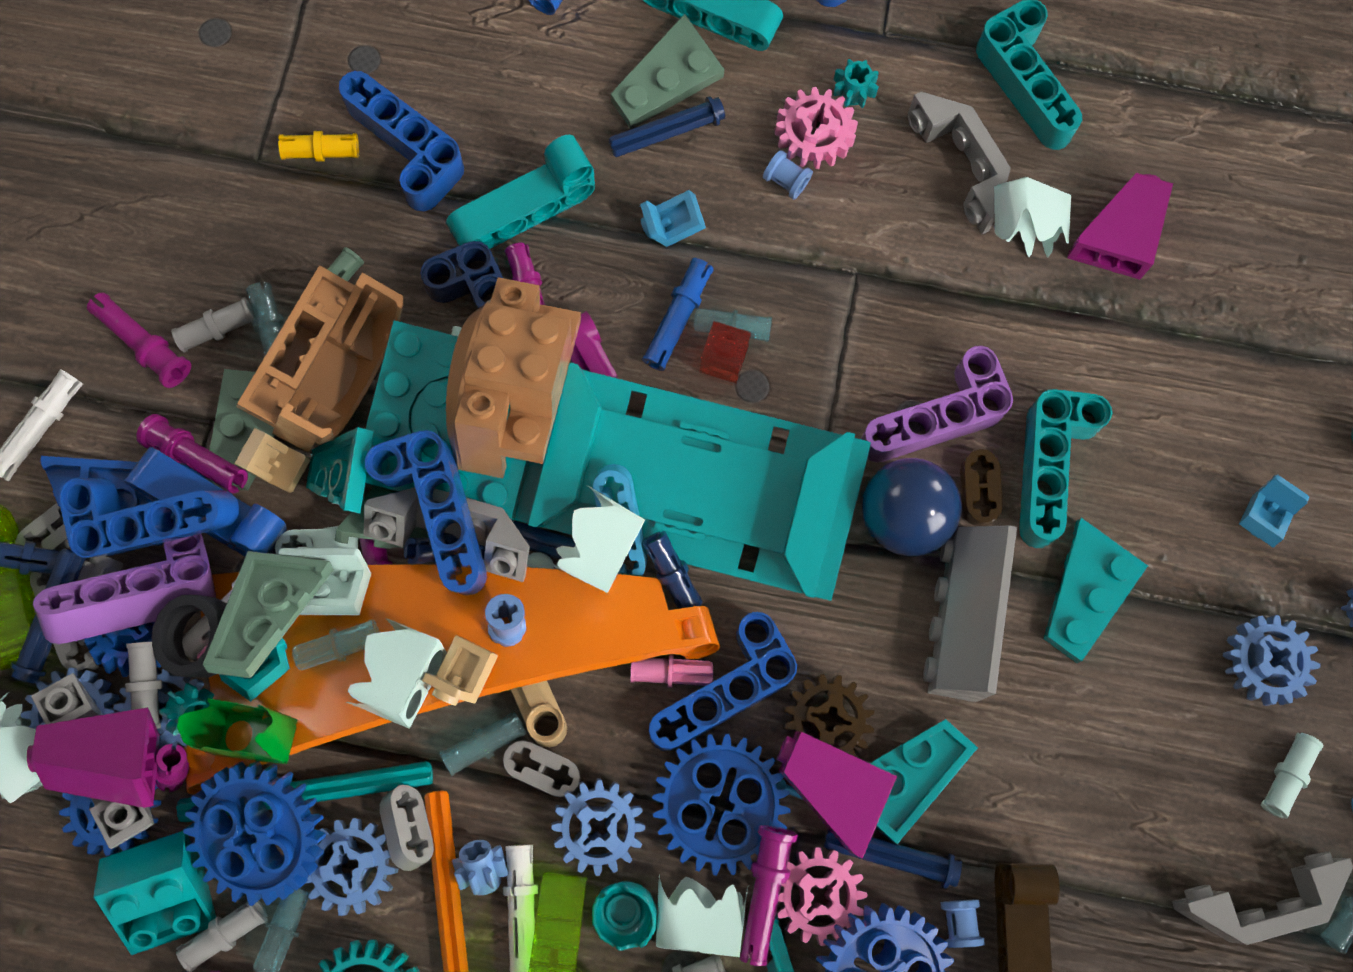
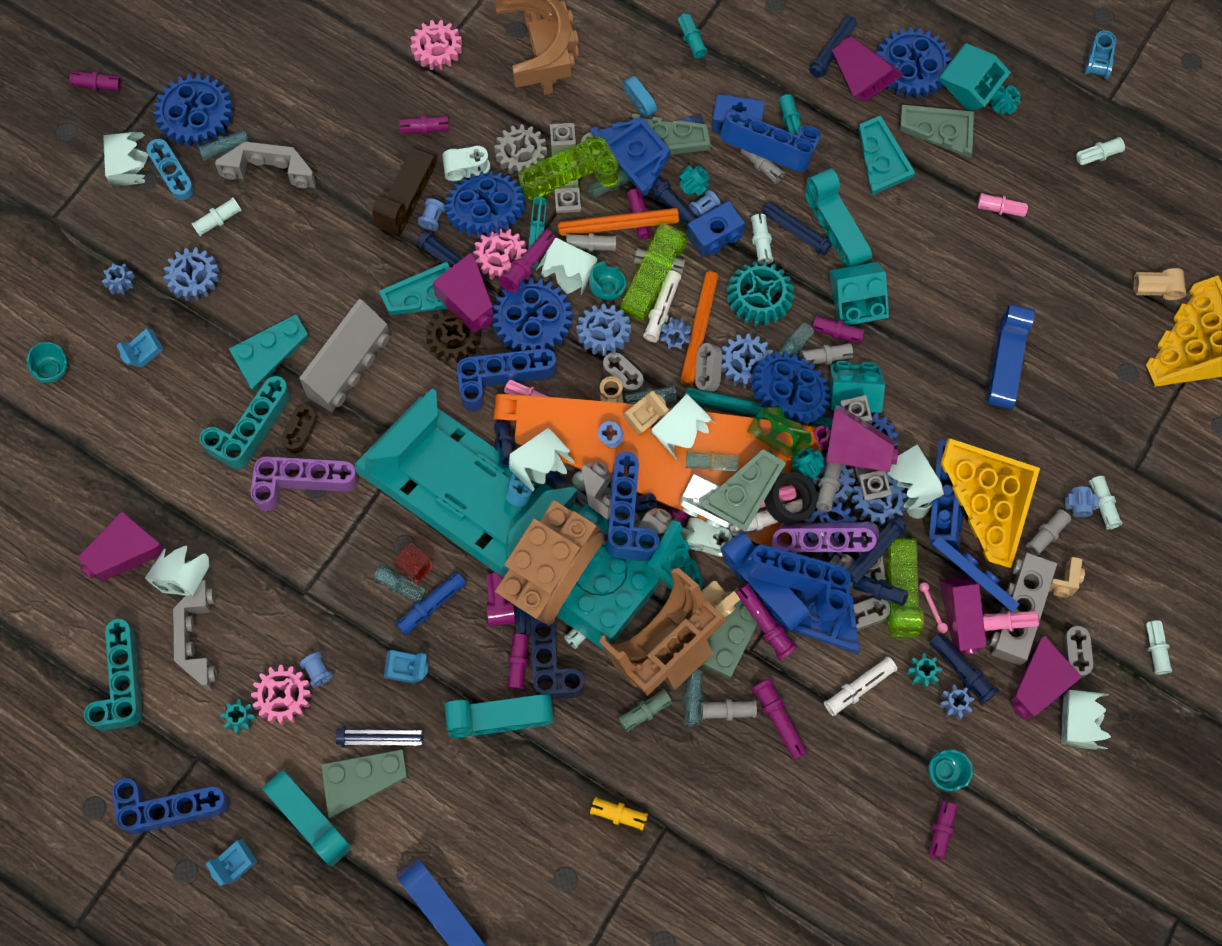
camera: 155 degrees left, 5 degrees down
blue beam [339,71,464,212] -> none
dark blue piece [862,458,962,556] -> none

